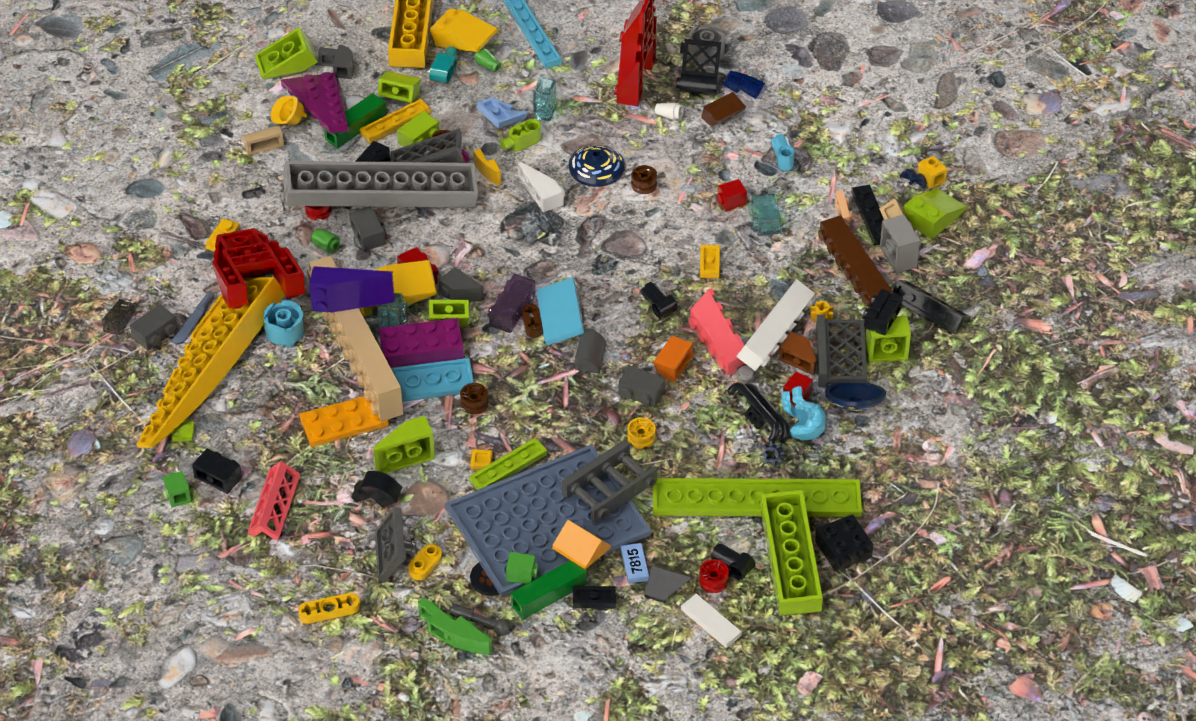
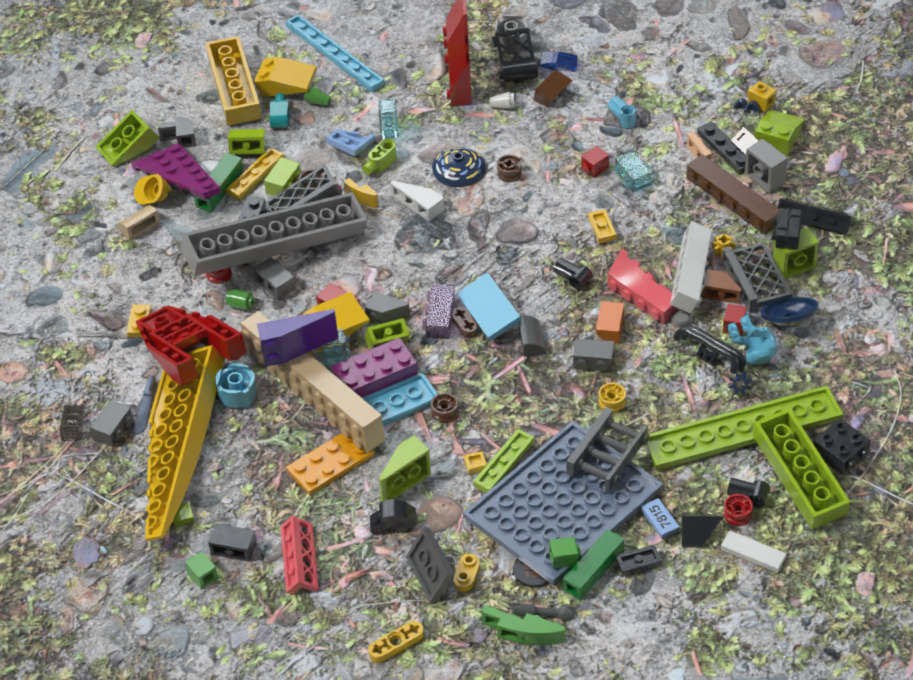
camera: 15 degrees left, 0 degrees up
light orange slope [552,520,611,569] -> none

